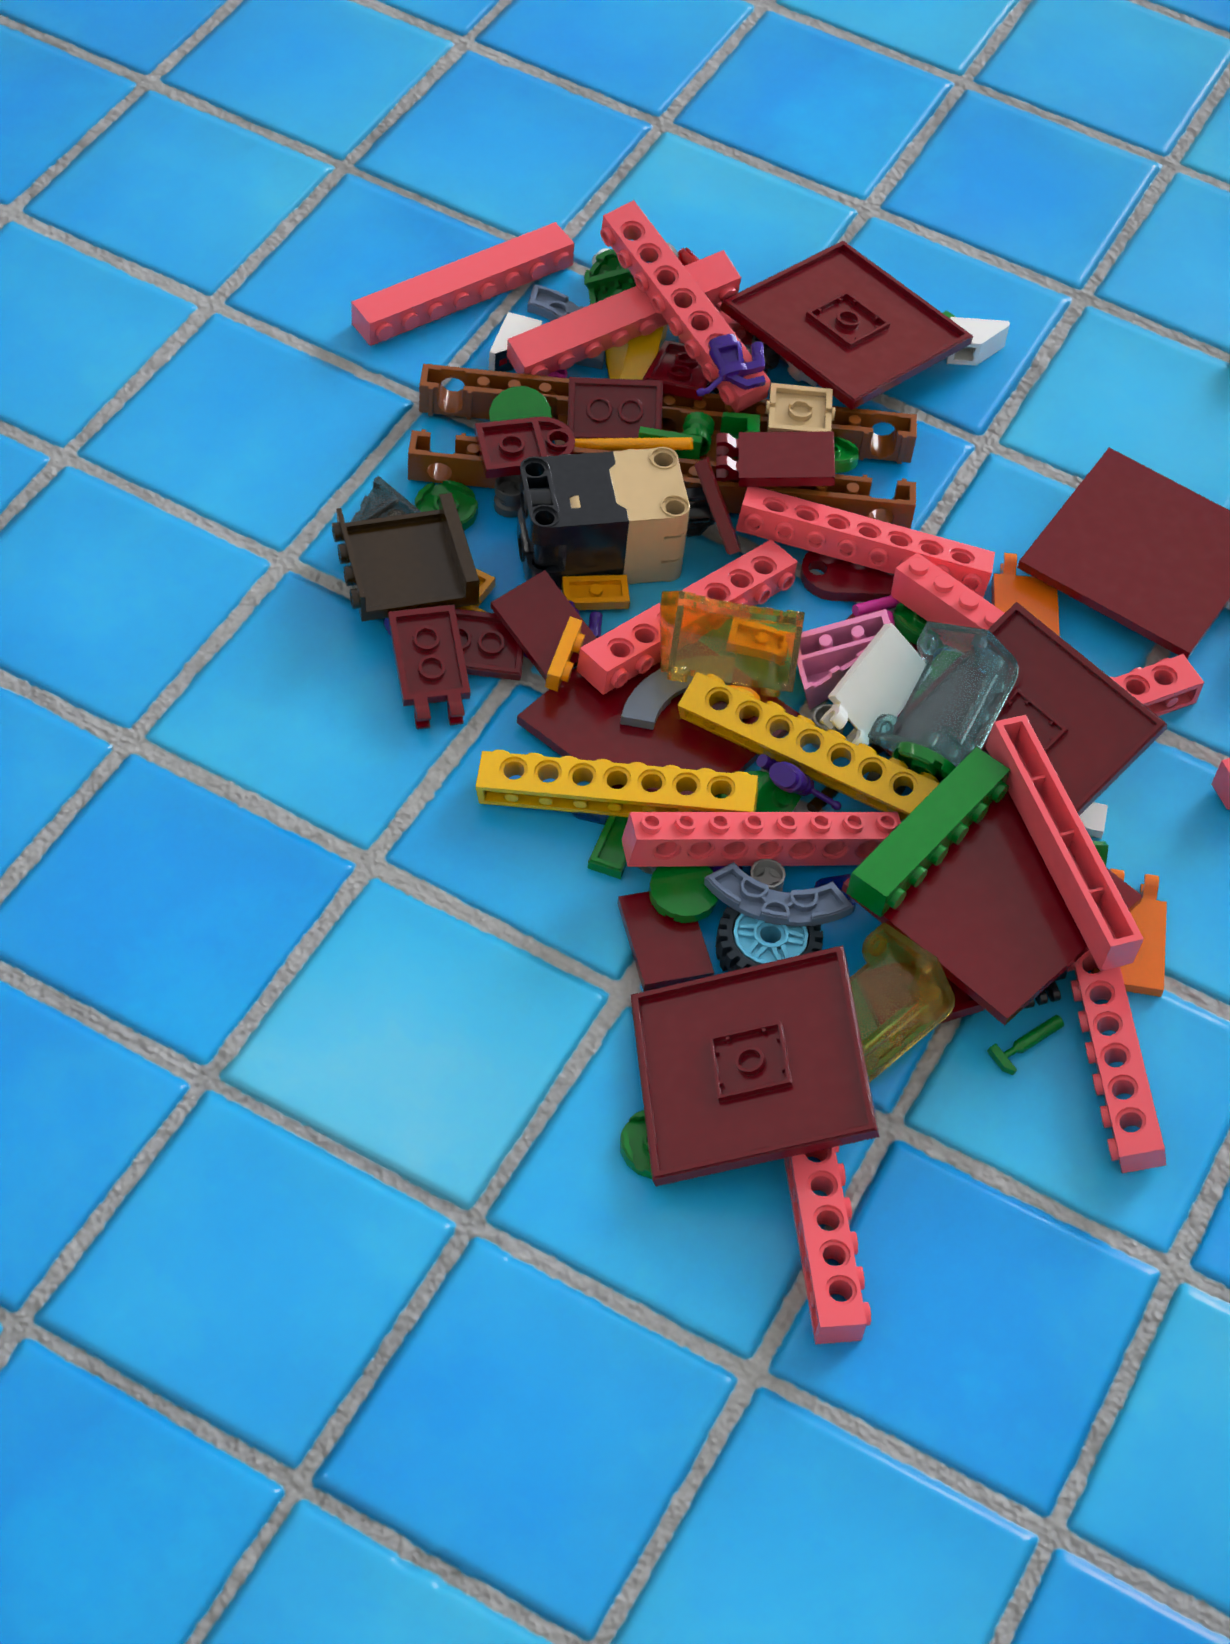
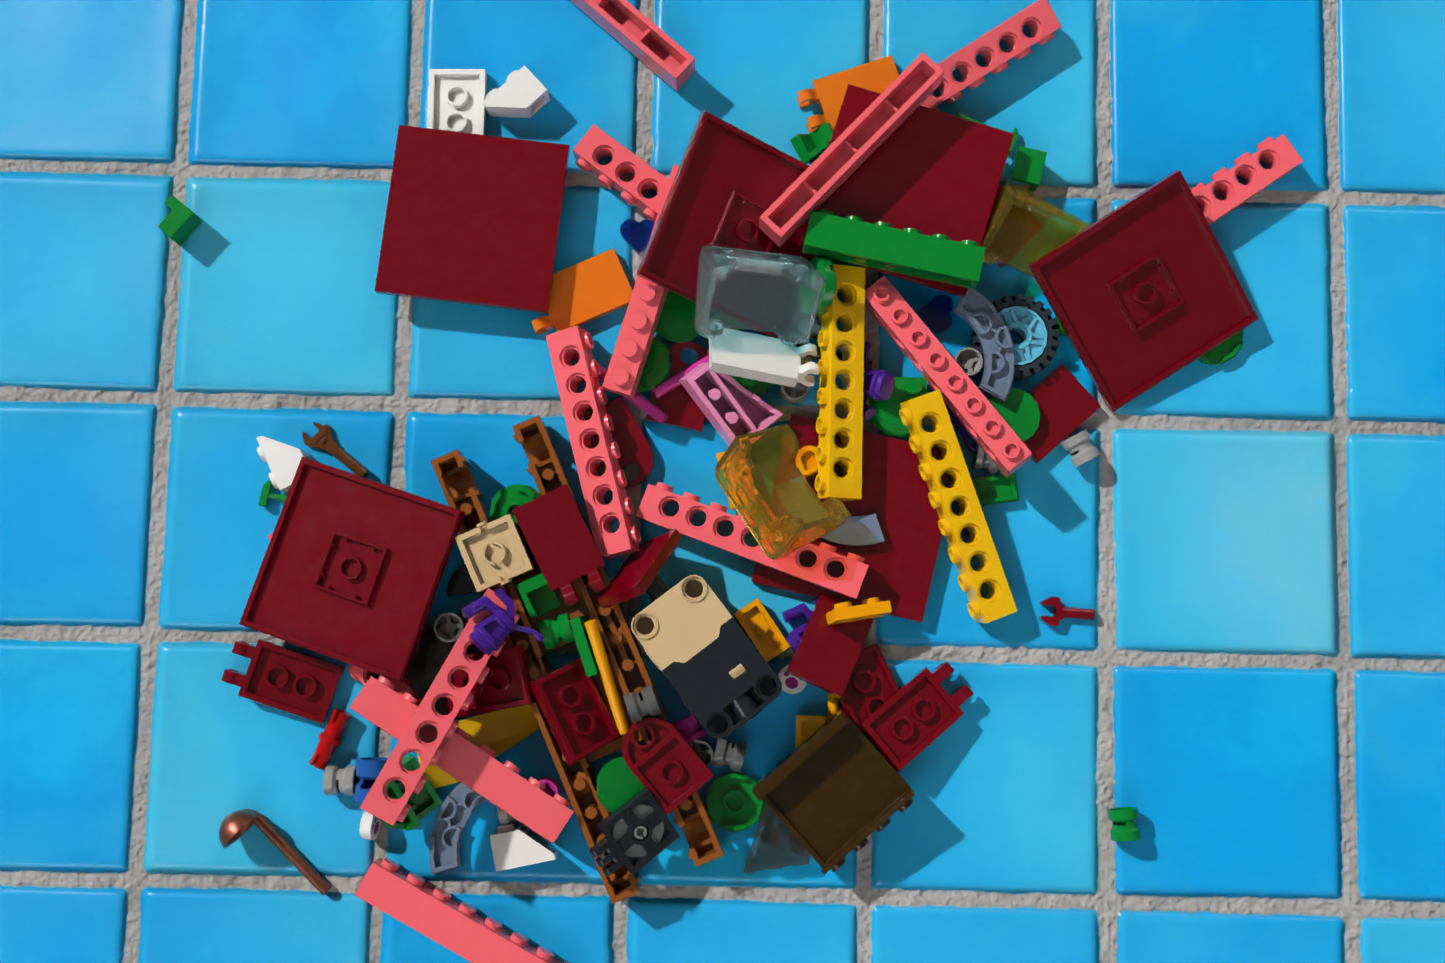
camera: 115 degrees left, 30 degrees up
none -> copper piece [219,809,331,895]
none -> dark red tile [221,639,345,724]
none -> reddish brown piece [302,422,369,478]
none -> black piece [589,787,680,876]
none -> dark grey wheel [623,685,662,723]
none -> dark grey wheel [712,738,747,772]
none -> green panel [1011,146,1047,192]
none -> dark red bar [1039,597,1095,626]
none -> light grey wheel [1061,429,1100,468]
none -> green wheel [1108,807,1141,841]

